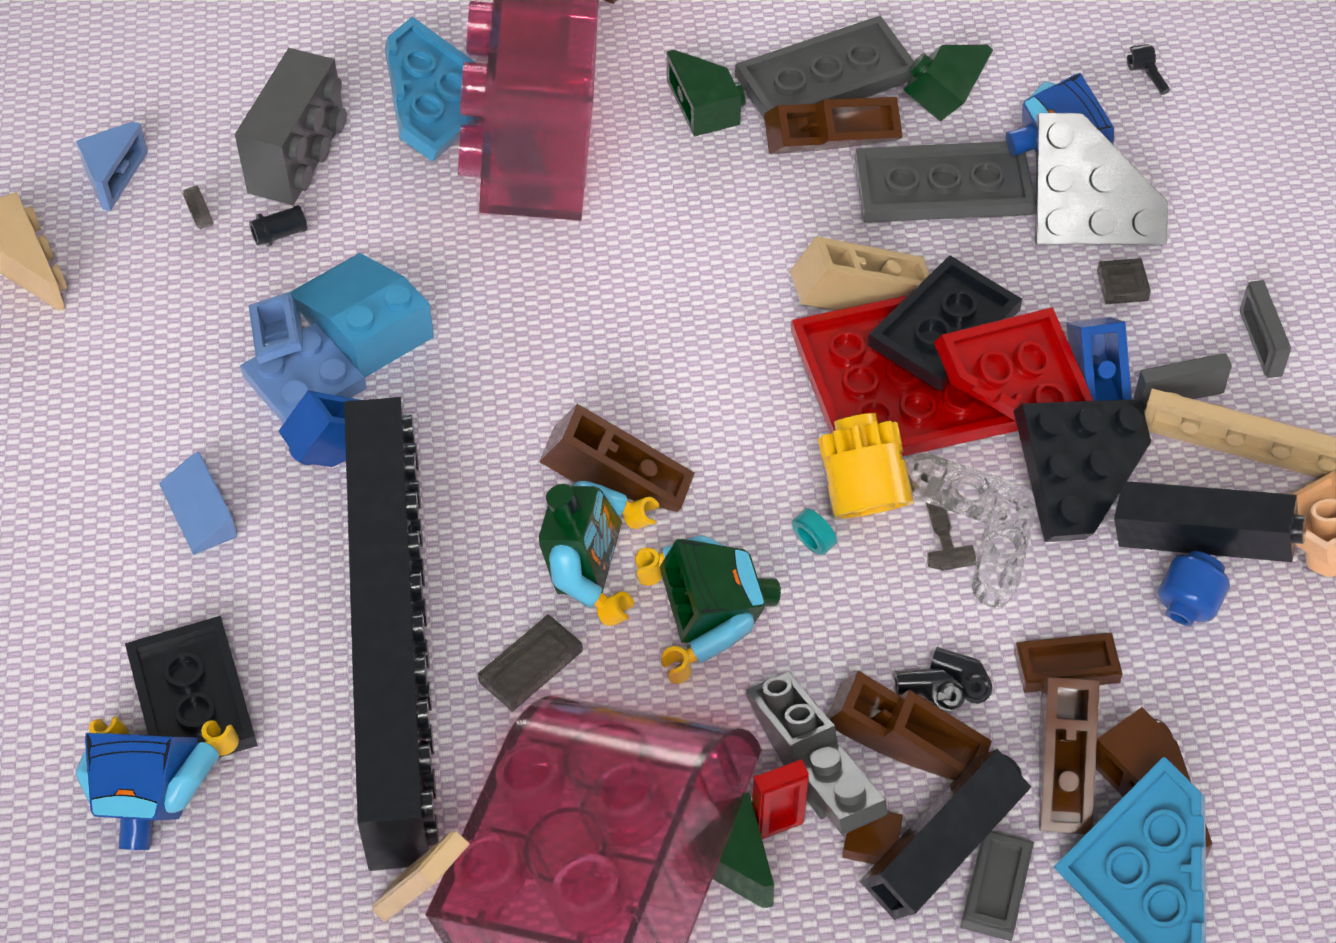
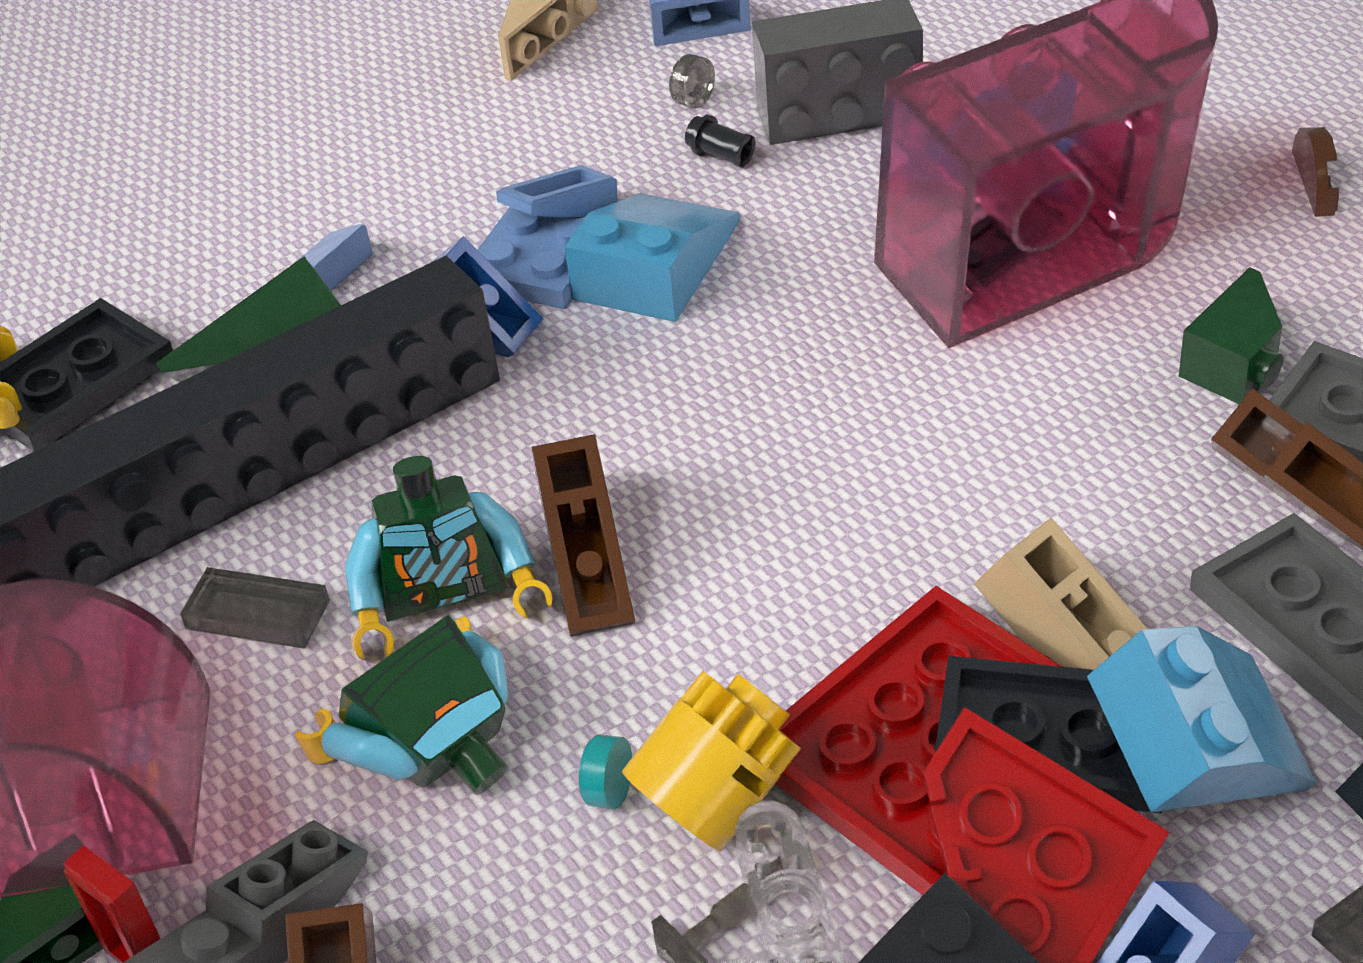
camera: 65 degrees right, 10 degrees down
none -> dark green slope [156,256,341,382]
none -> dark azure slope [1087,626,1318,813]

